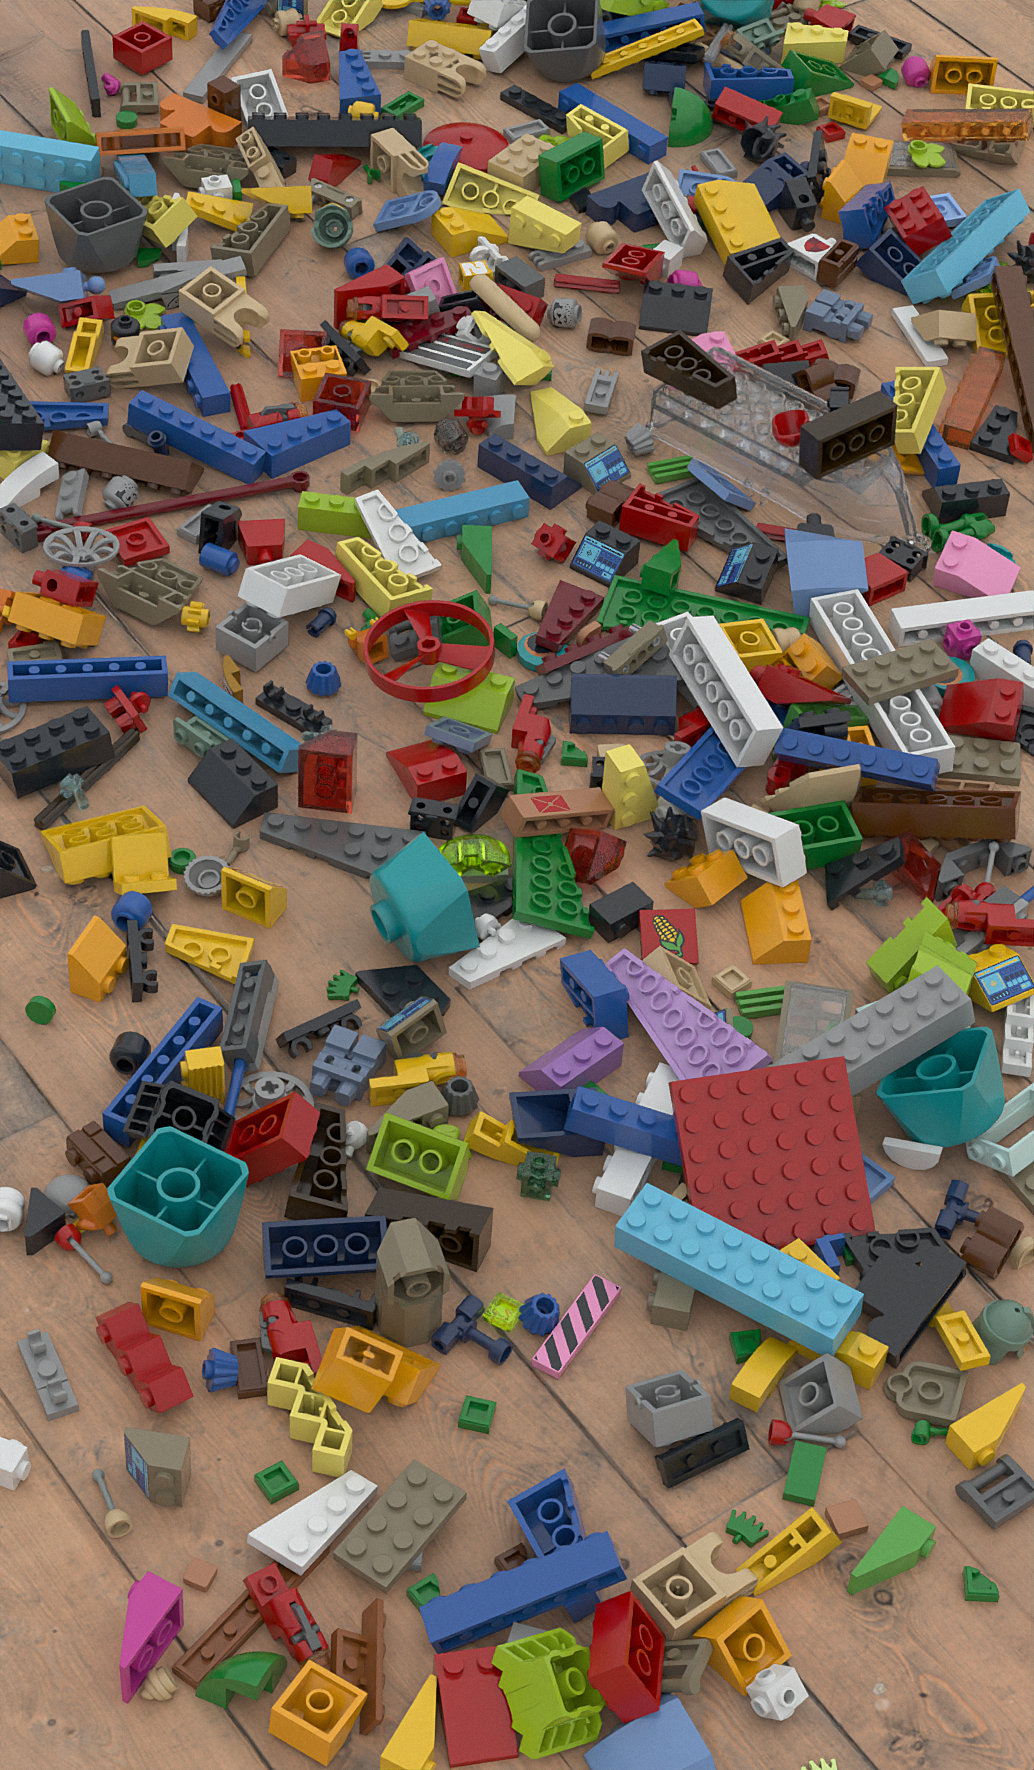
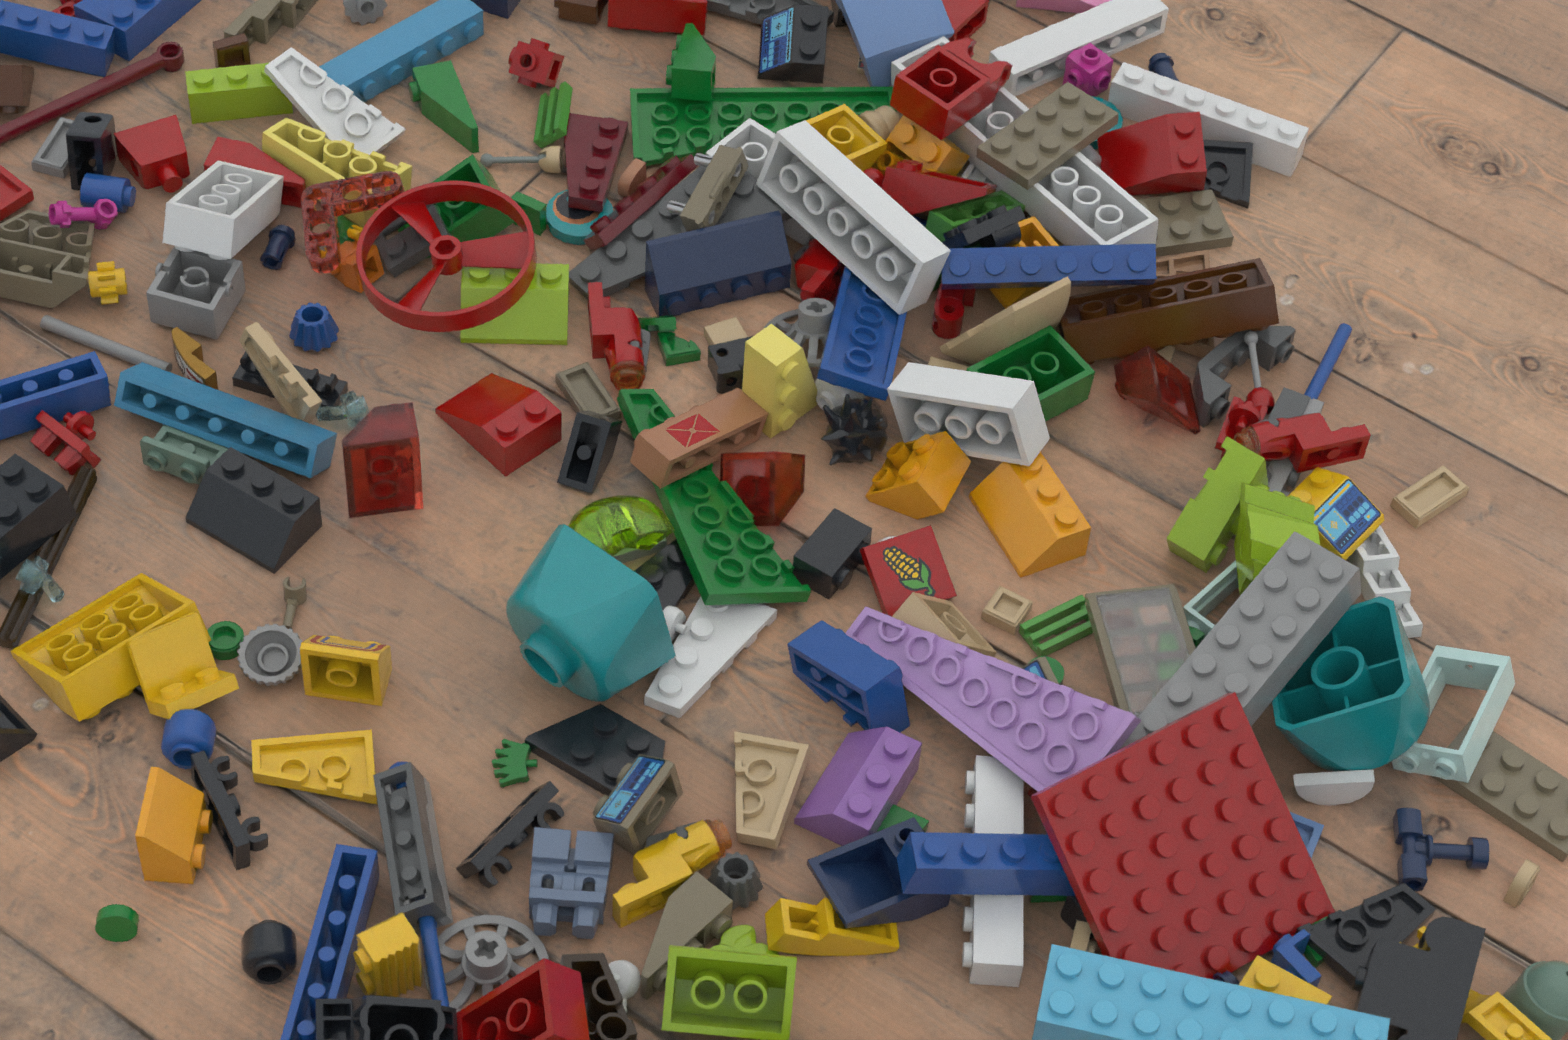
camera: 20 degrees left, 5 degrees up
dark grey wing [260,812,426,879] -> none
black piece [408,797,460,842] -> none
sand blue plate [424,716,493,754] -> none
clear green brick [516,1151,561,1202] -> none
slope [570,520,641,588] -> none
black wing [825,837,905,910] -> none
clear light blue plate [854,879,893,907] -> none
reddish brown brick [960,1206,1024,1280] -> none
none -> light grey bar [40,315,172,372]
none -> dark pink bar [48,199,118,230]
none -> reddish brown tile [213,33,251,68]
none -> tan wing [239,322,322,423]
none -> clear red beam [301,171,405,273]
none -> bright green tile [534,81,573,149]
none -> green tile [638,316,677,332]
none -> tan wing [734,731,811,849]
none -> red brick [890,37,1012,141]

